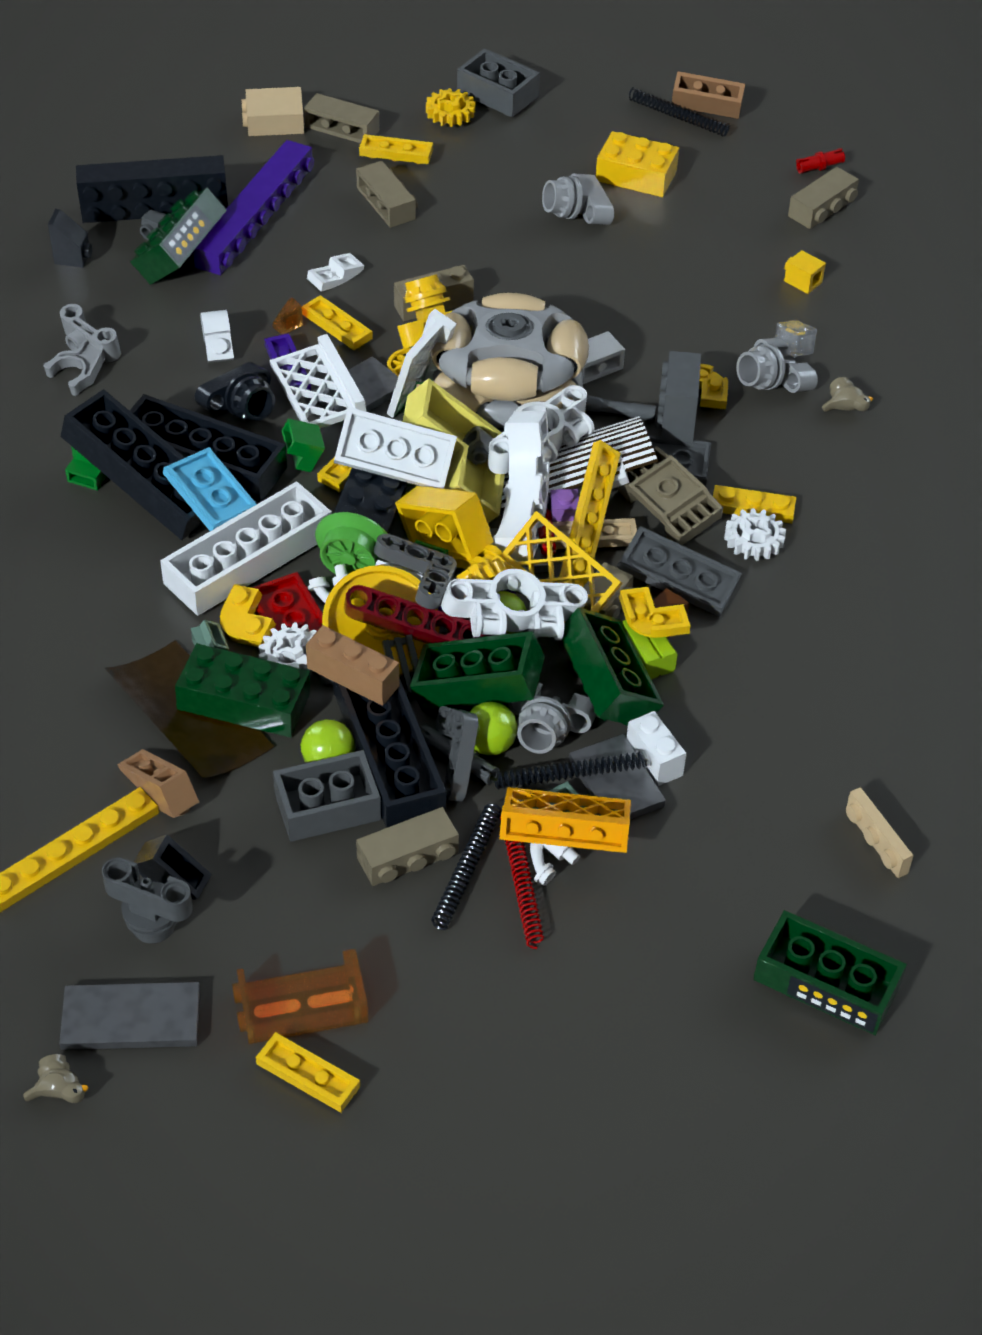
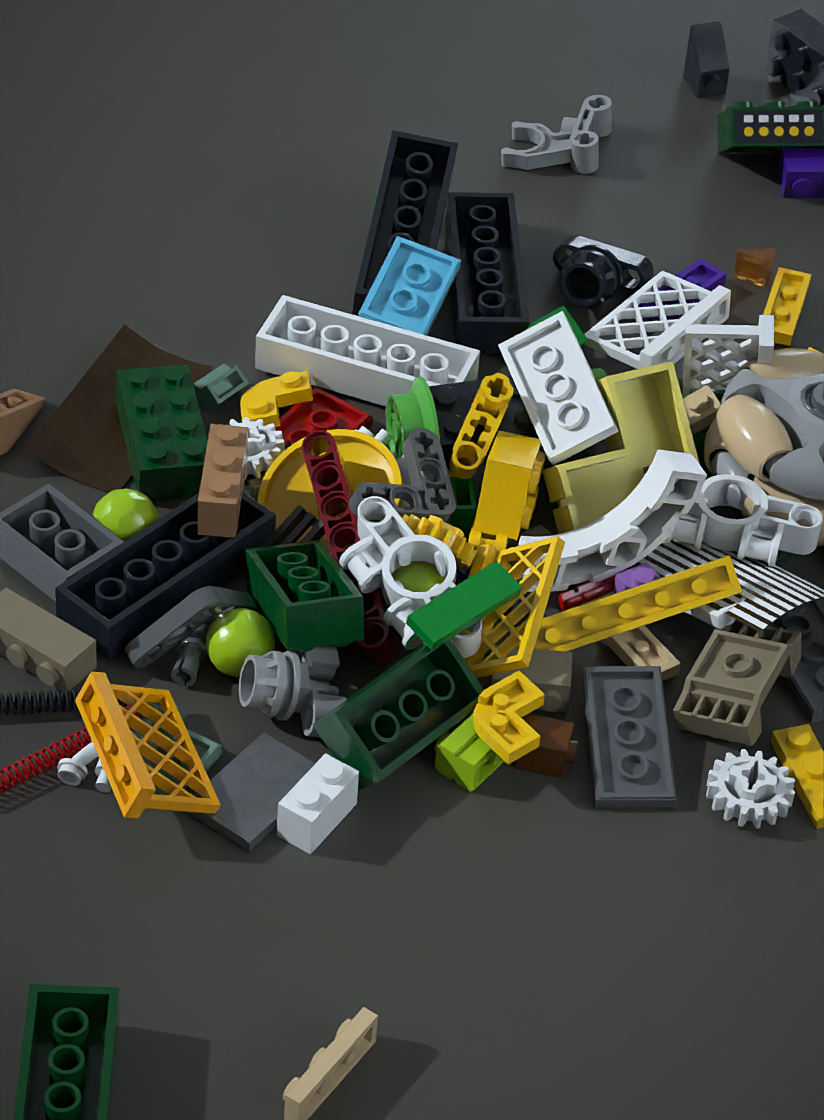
camera: 60 degrees right, 5 degrees down
white brick [200,310,234,363] -> none
black piece [494,751,647,790] -> none
none -> green tile [406,561,522,651]
none -> yellow beam [448,373,514,479]

